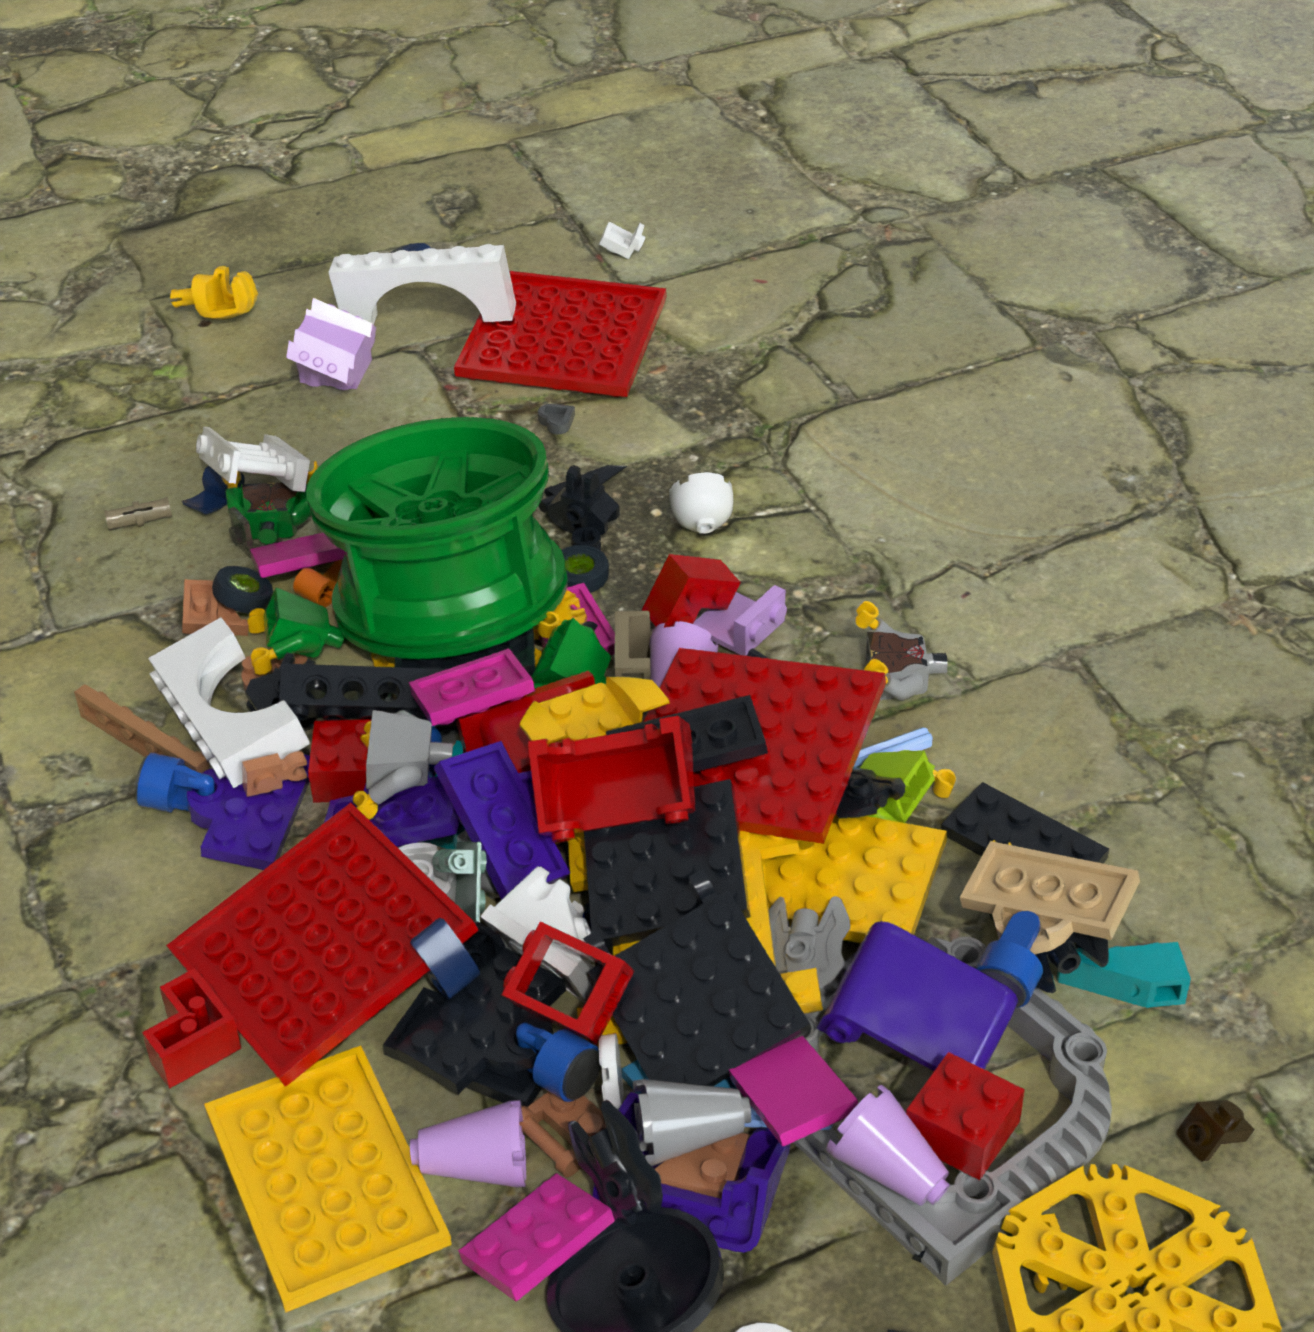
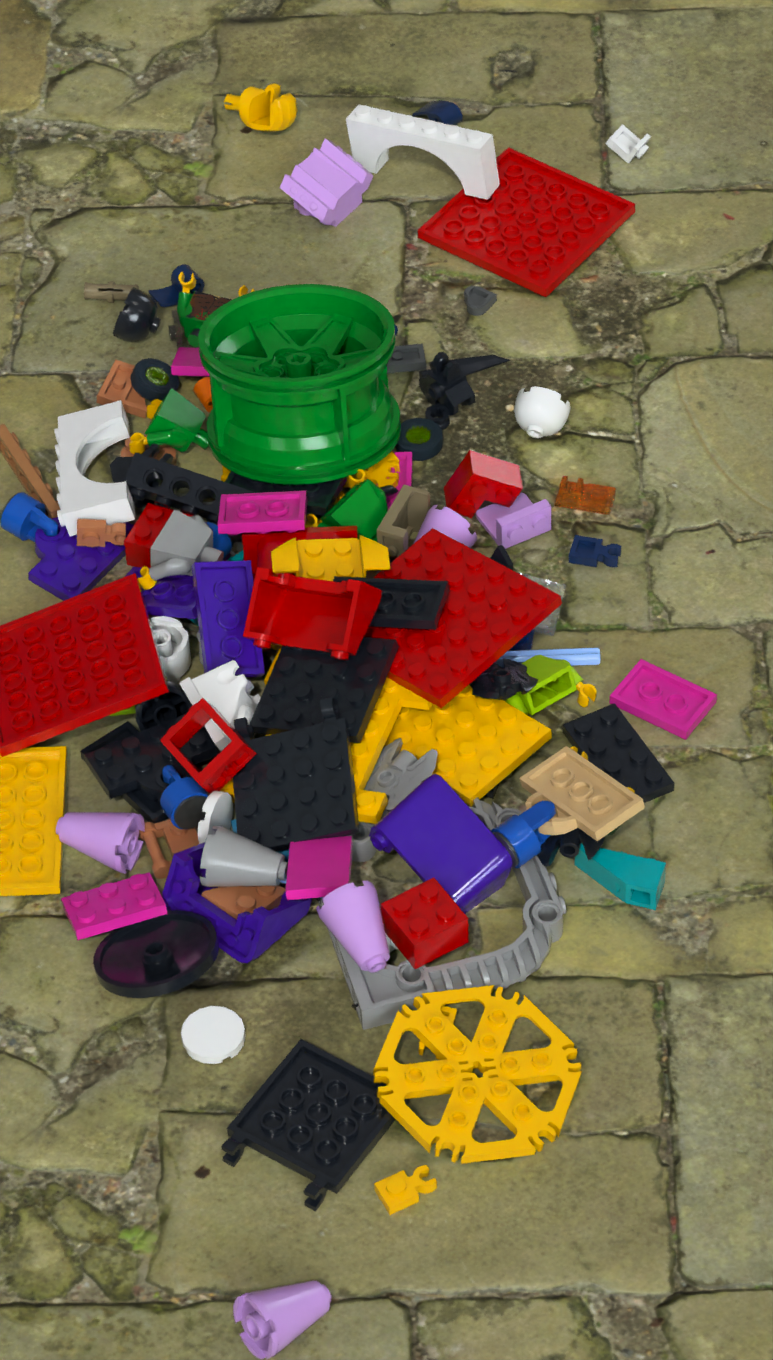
camera: 25 degrees right, 5 degrees up
white fence [196,427,310,492] -> none
dark blue panel [410,918,481,1000] -> none
sand green hinge [432,842,486,922] -> none
black piece [568,1100,663,1227] -> none
torso [856,601,947,701] -> none
dark brown bracket [1176,1100,1255,1162] -> none
none -> black cylinder [113,287,161,342]
none -> clear orange plate [555,476,616,515]
none -> dark blue plate [569,535,621,567]
none -> dark pink plate [609,659,717,740]

